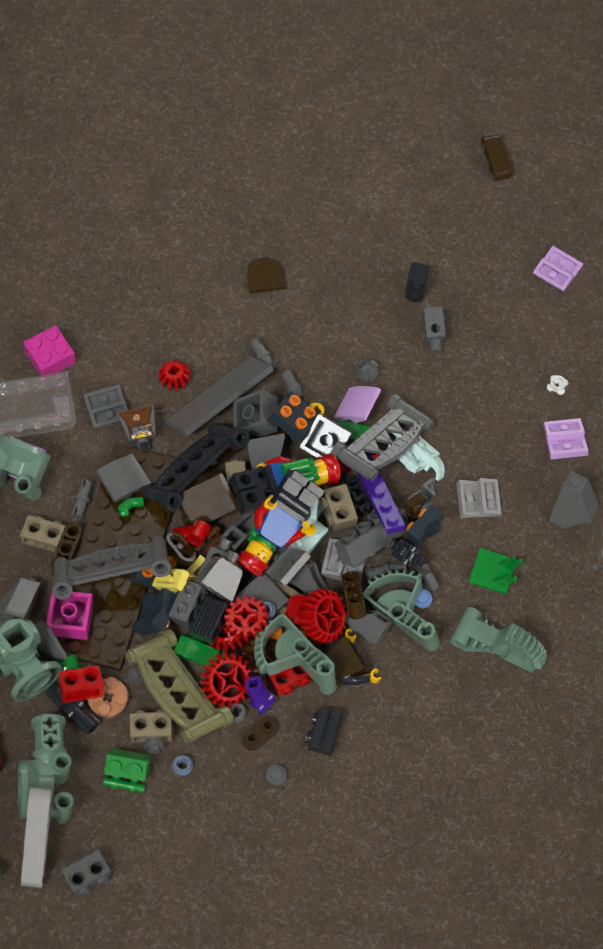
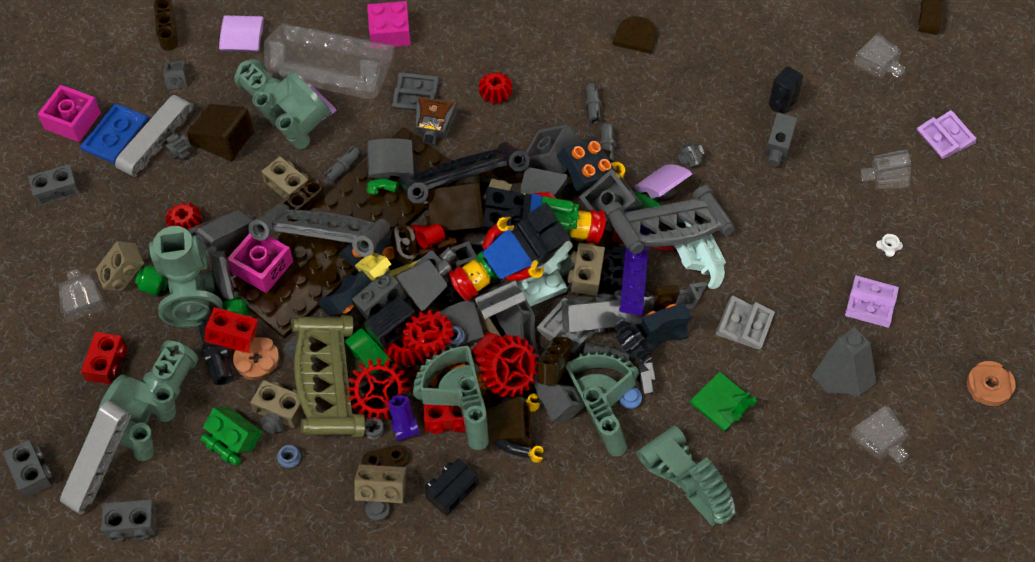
camera: 30 degrees right, 5 degrees down
dark grey tile [165,356,273,436] -> none
none -> dark tan brick [354,465,406,503]
none -> clear torso [853,32,905,79]
none -> clear torso [860,149,911,189]

